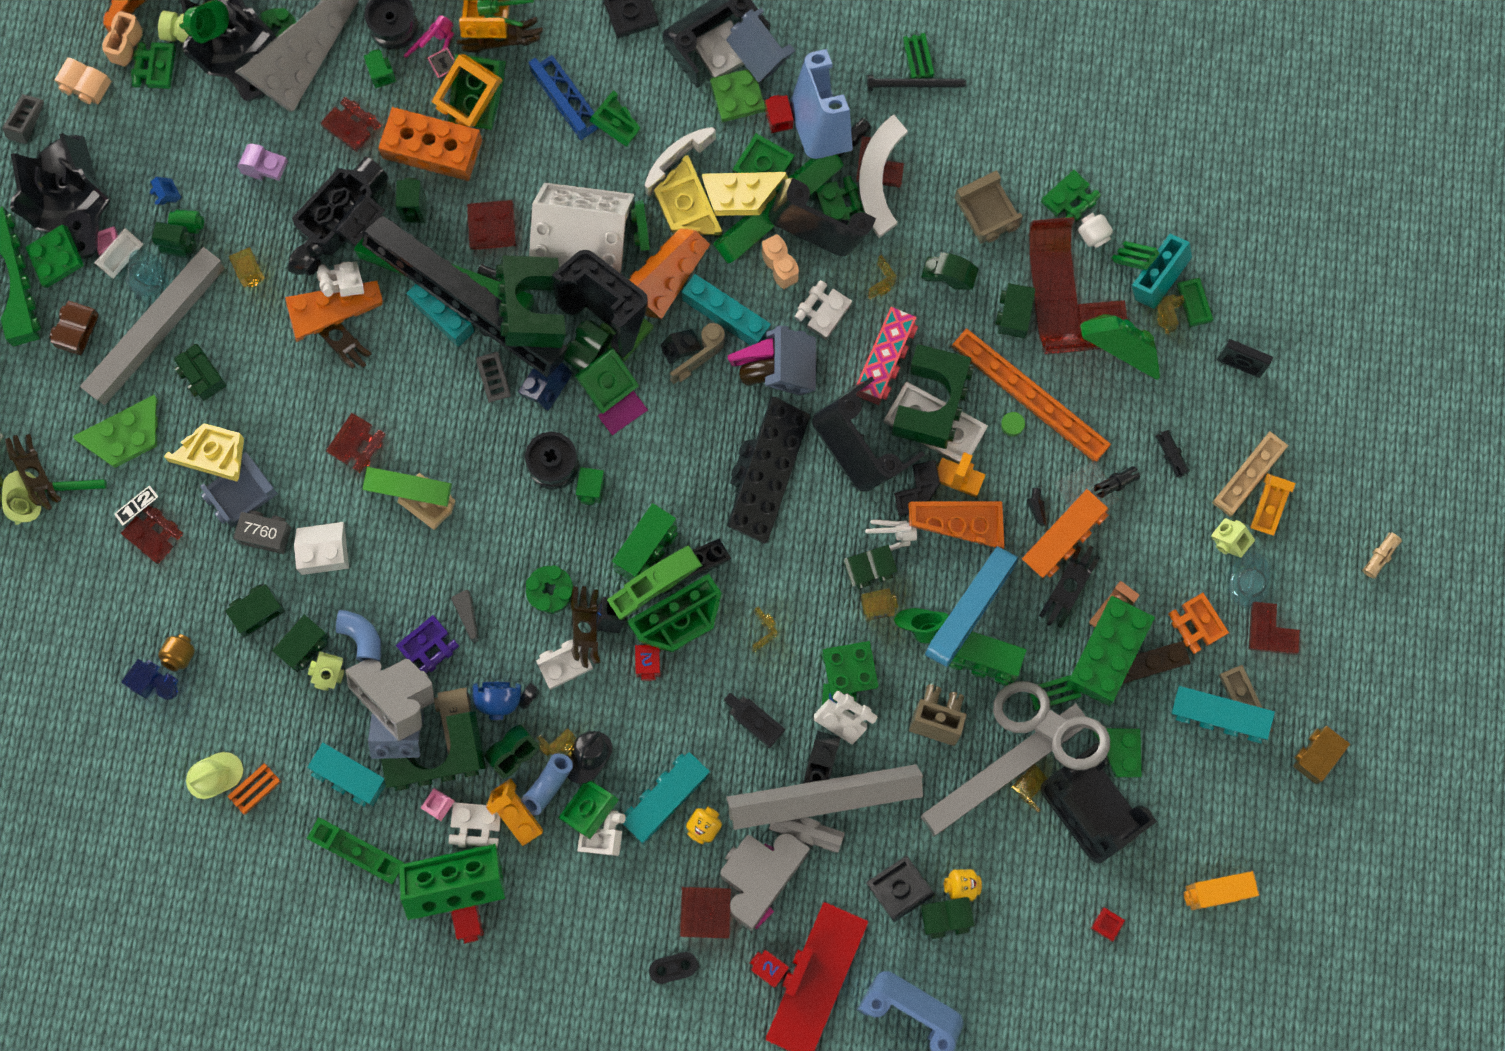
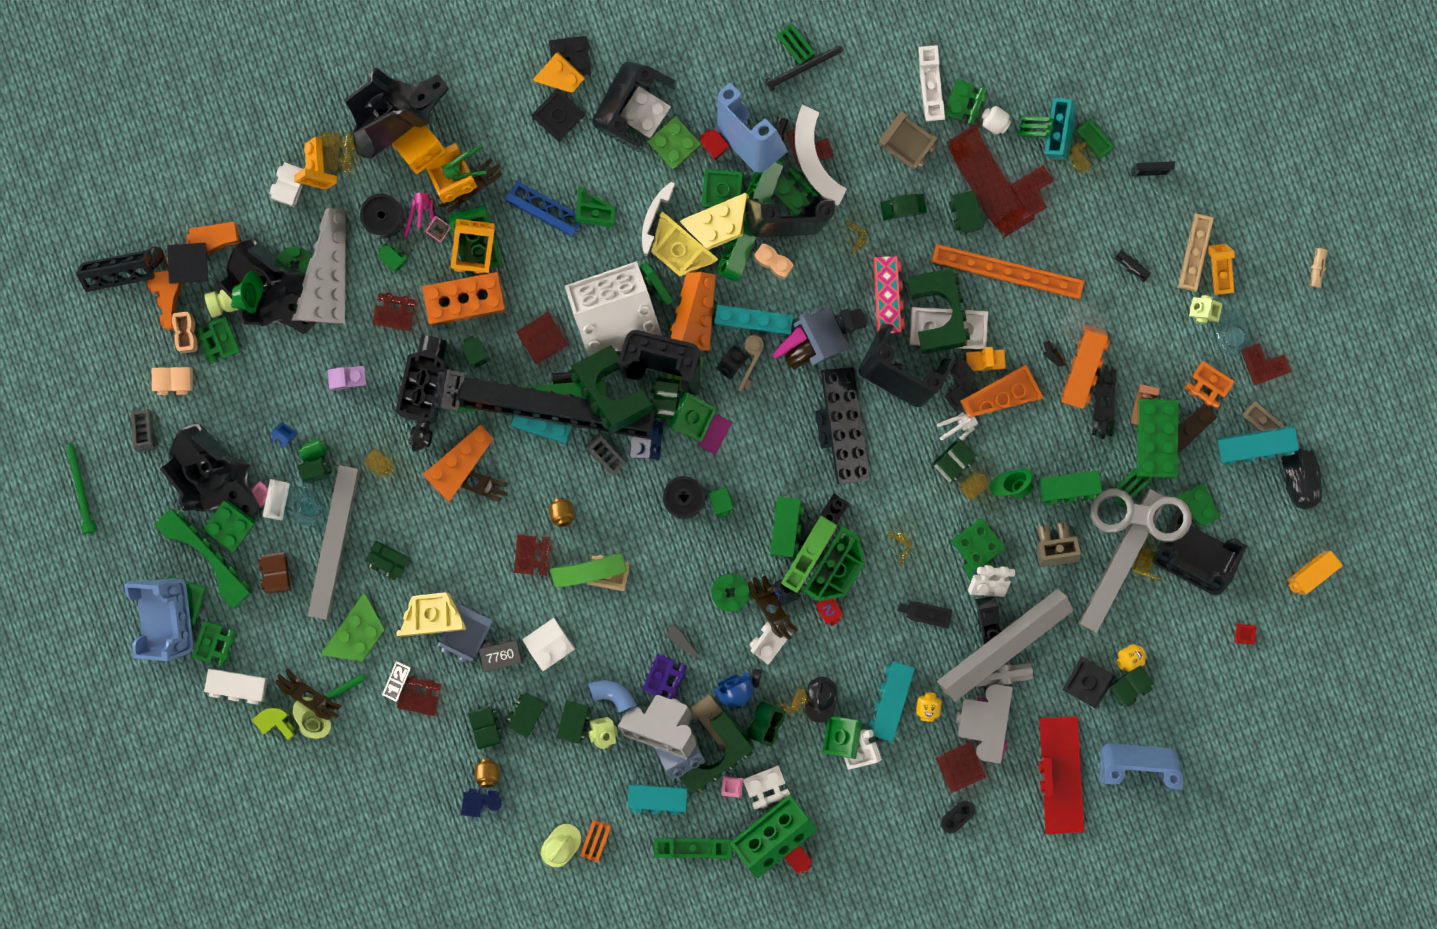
camera: 25 degrees left, 10 degrees up
white plate [317,261,364,297] -> none
light orange bracket [486,778,543,846] -> none
medium blue cylinder [521,753,573,816] -> none
sand blue panel [726,8,795,83] -> none
red brick [750,950,789,989] -> none
white plate [794,280,852,340] -> none
dark azure beam [925,546,1019,667] -> none
bright green tile [1001,412,1025,437] -> none
green wedge [1080,314,1160,380] -> none
black pin [1094,466,1140,498] -> none
pearl gold brick [1293,726,1350,784] -> none
none -> dark green brick [468,706,504,750]
none -> pearl gold head [548,497,575,527]
none -> black bracket [834,308,866,334]
none -> white slope [918,45,945,122]
none -> black hair [1281,449,1322,509]

